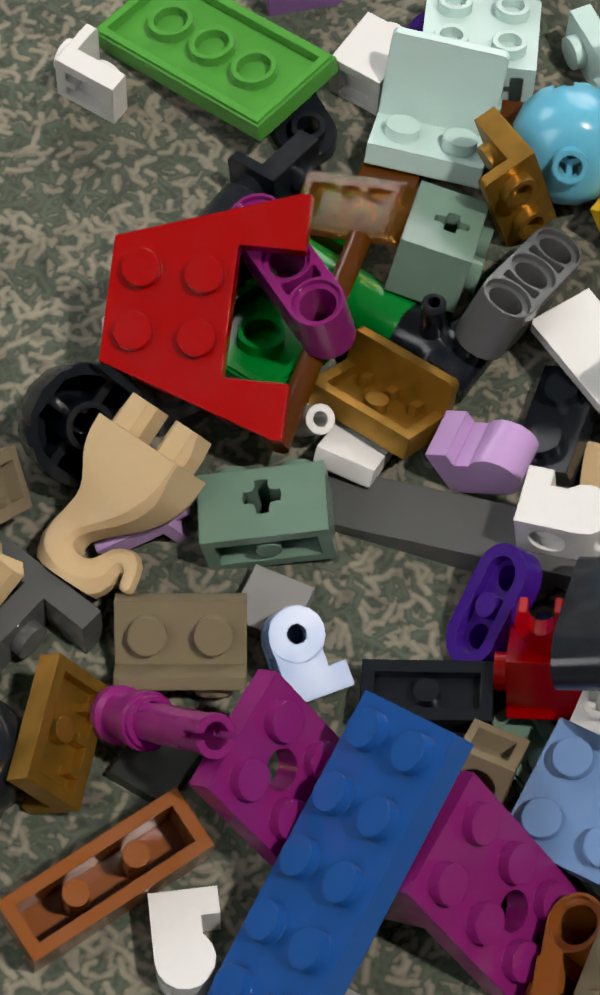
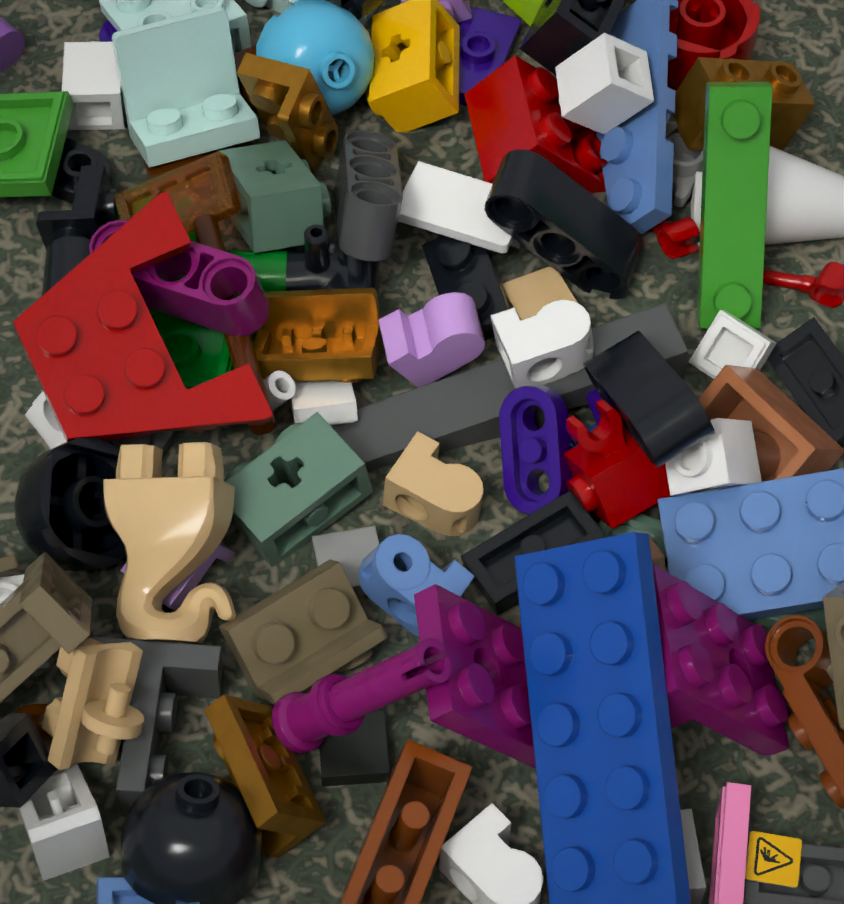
camera: 35 degrees left, 5 degrees down
none -> tan leg [383,431,484,536]

